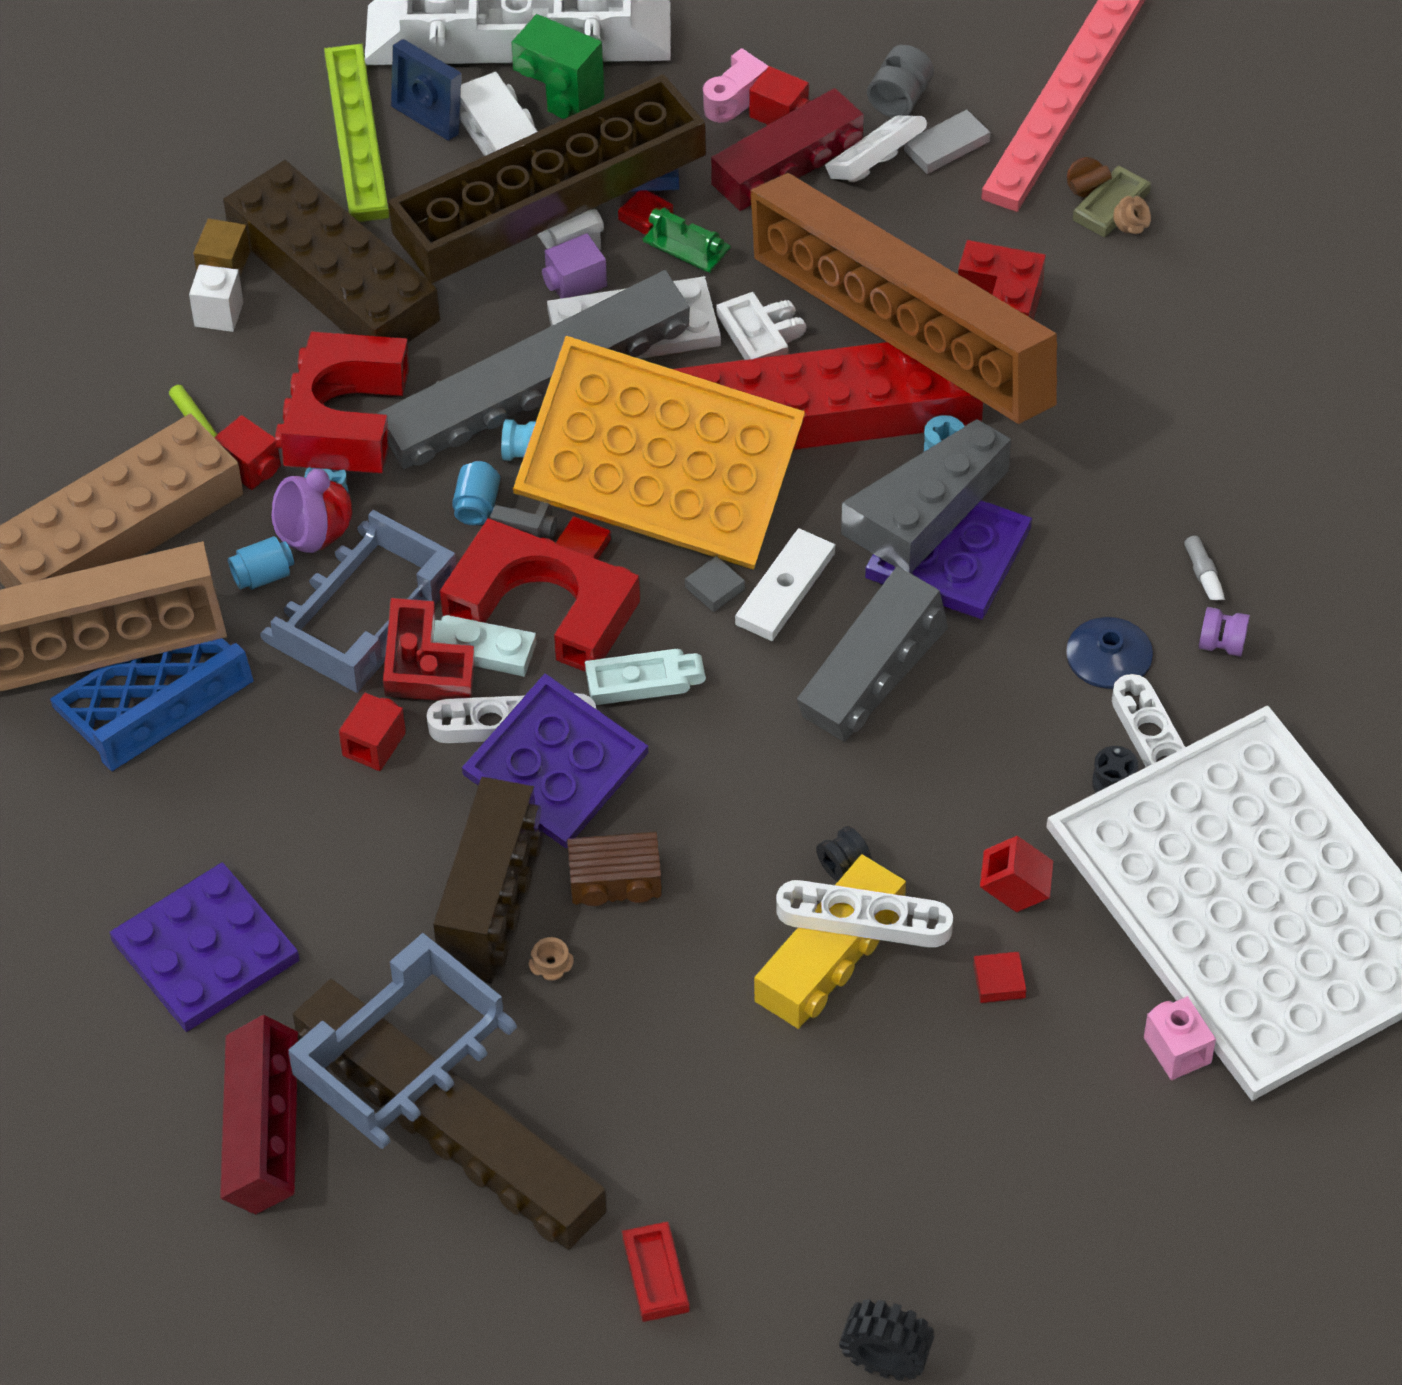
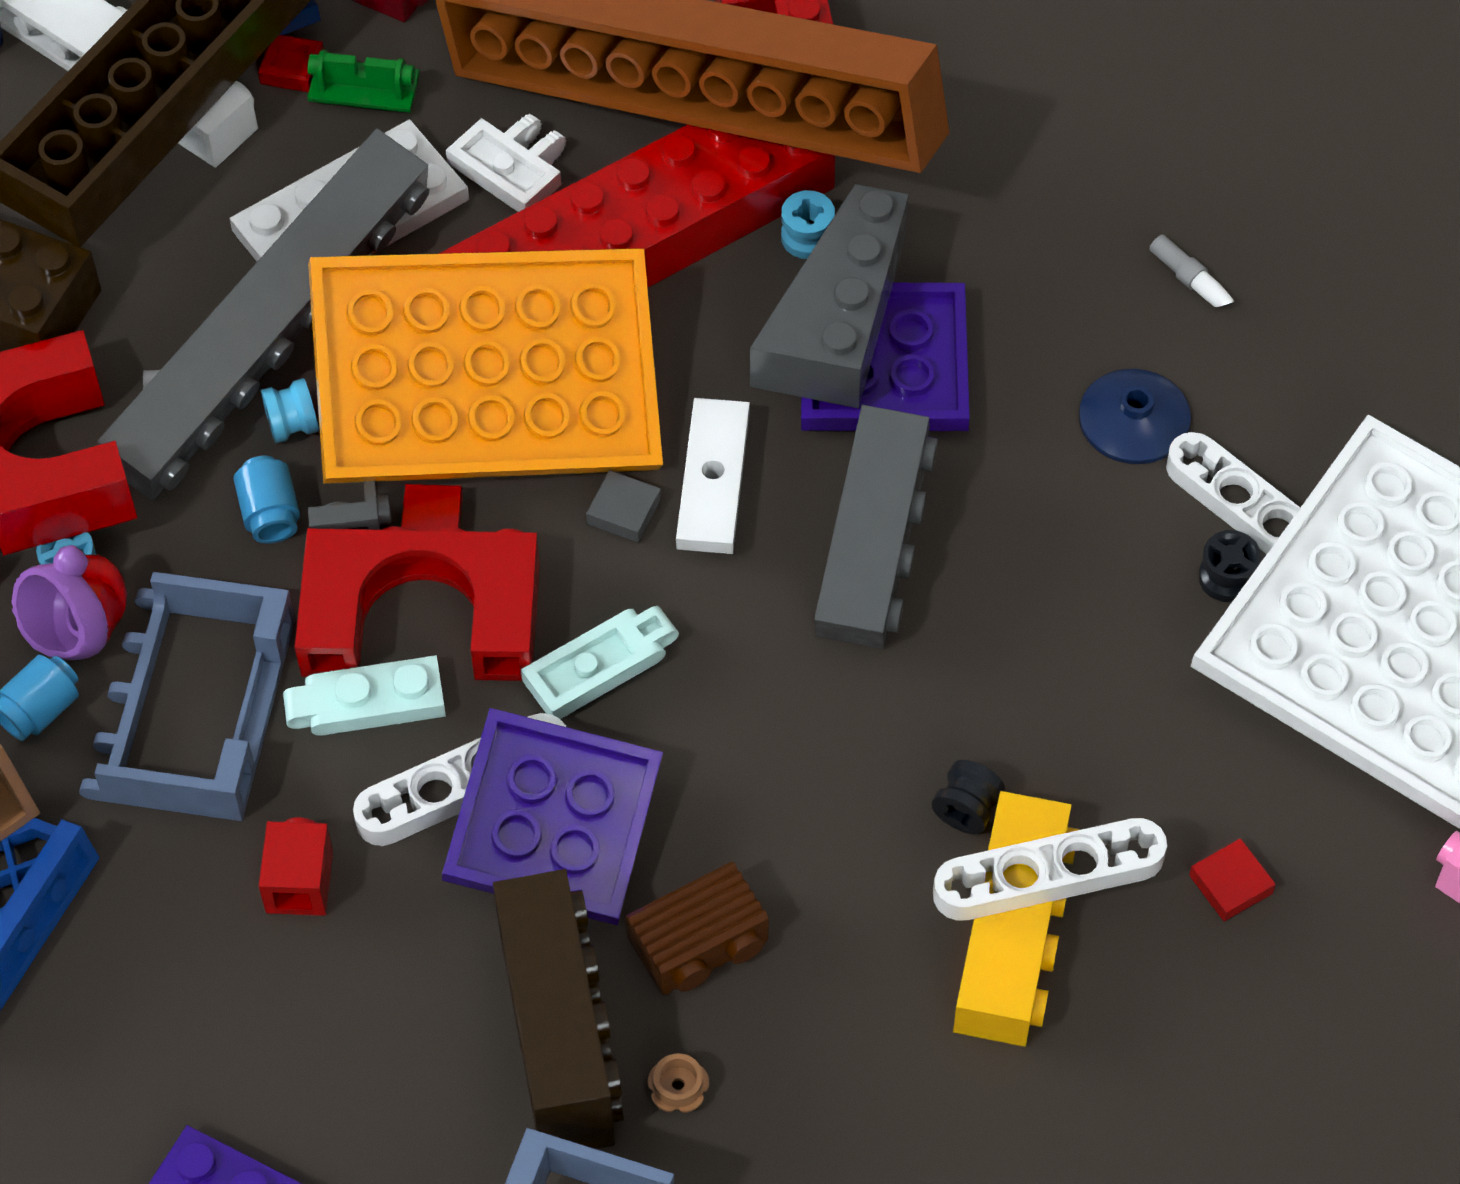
camera: 25 degrees left, 5 degrees up
red brick [383,598,475,700] -> none
medium lavender brick [542,233,607,299] -> none
red brick [980,836,1053,912] -> none
medium lavender wheel [1199,607,1250,657] -> none

